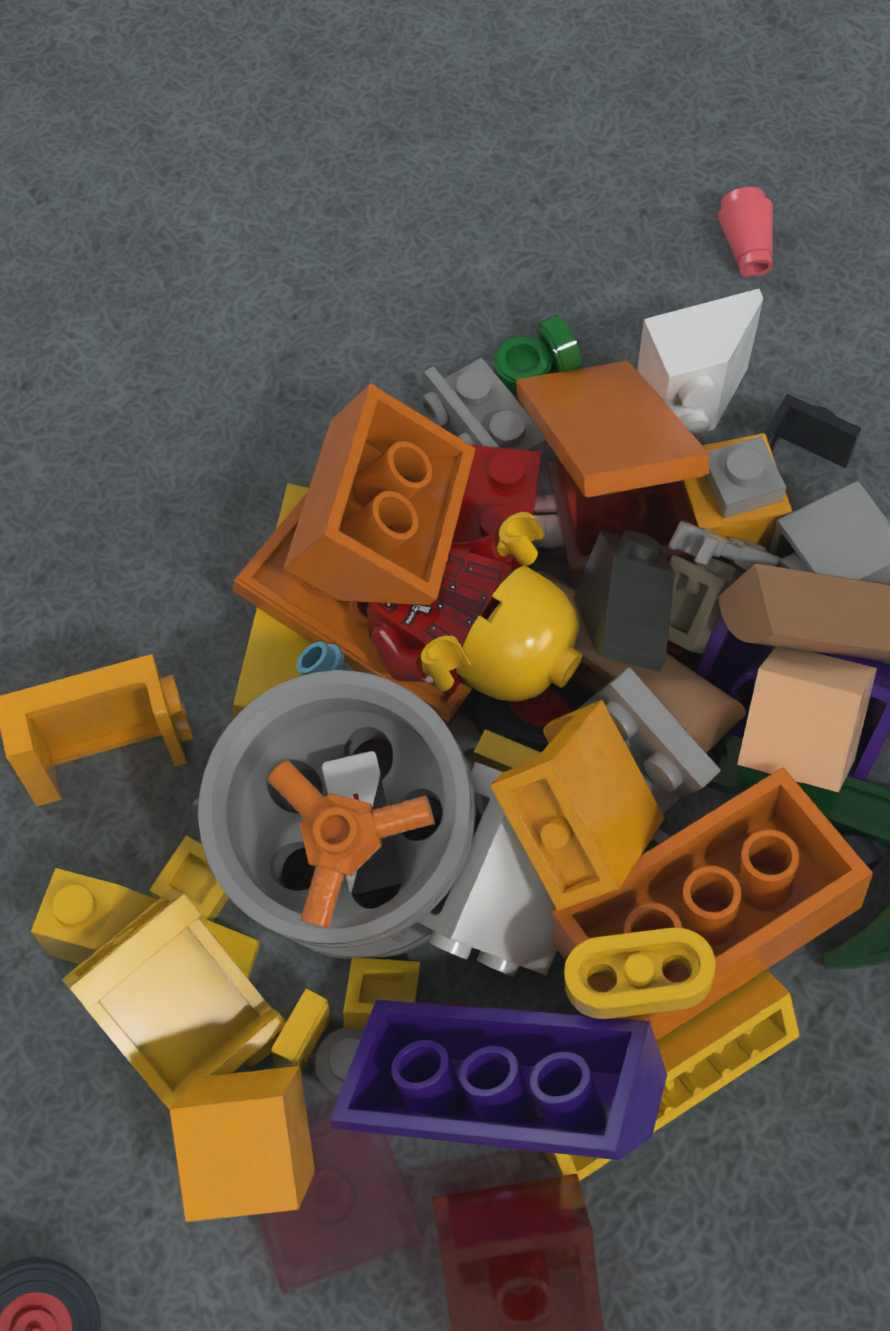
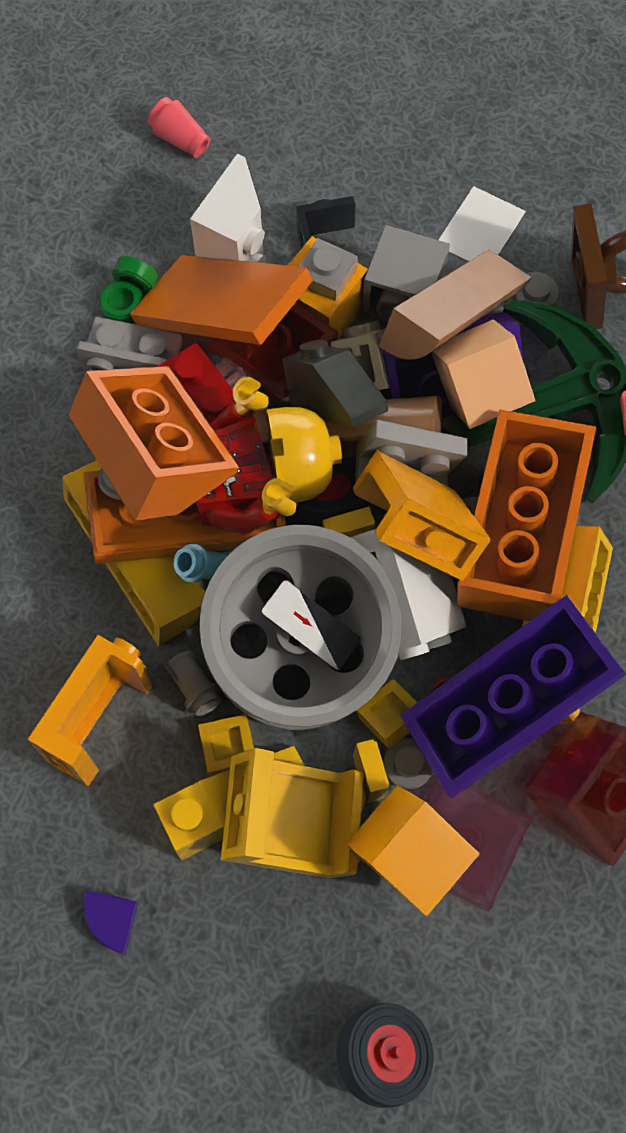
camera: 45 degrees left, 5 degrees up
orange piece [267,760,434,929] -> none
yellow plate [564,927,716,1019] -> none
light grey piece [668,521,781,571] -> none

